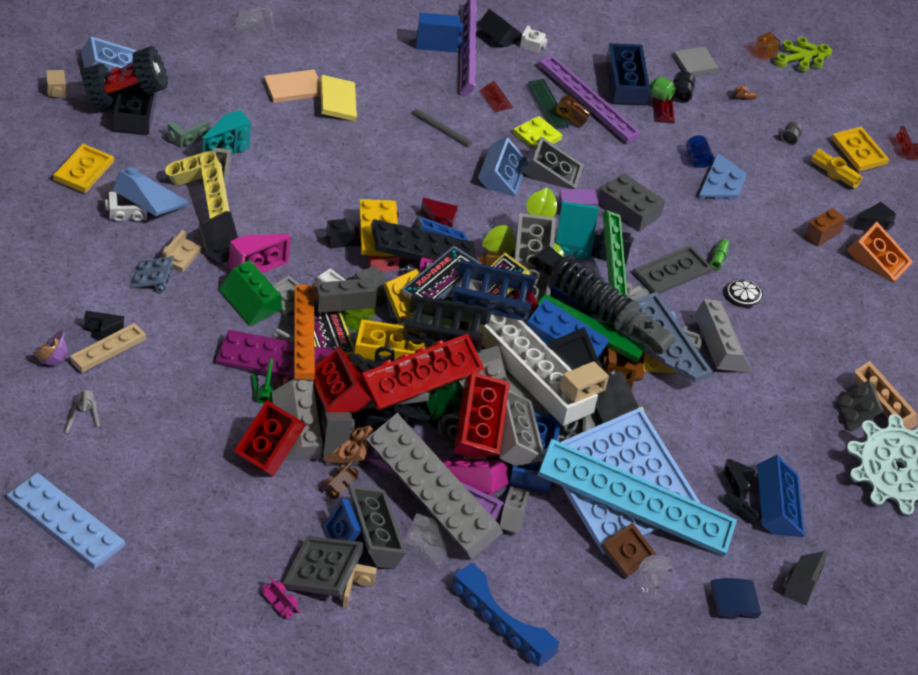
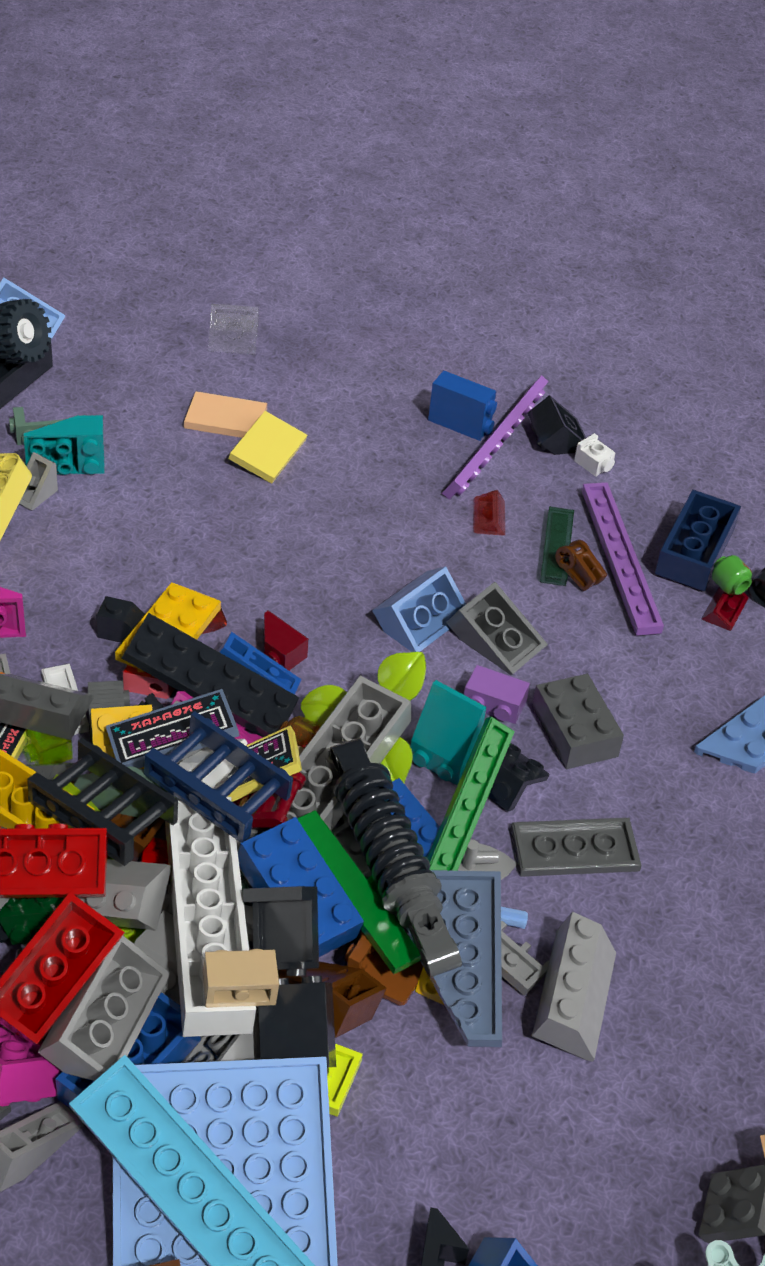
camera: 30 degrees right, 0 degrees up
dark grey bar [413,108,472,147] -> none
neon yellow plate [513,116,562,147] -> none
clear blue wheel [686,135,714,168] -> none
bright green pin [710,239,729,270] -> none
dish [726,279,763,309] -> none

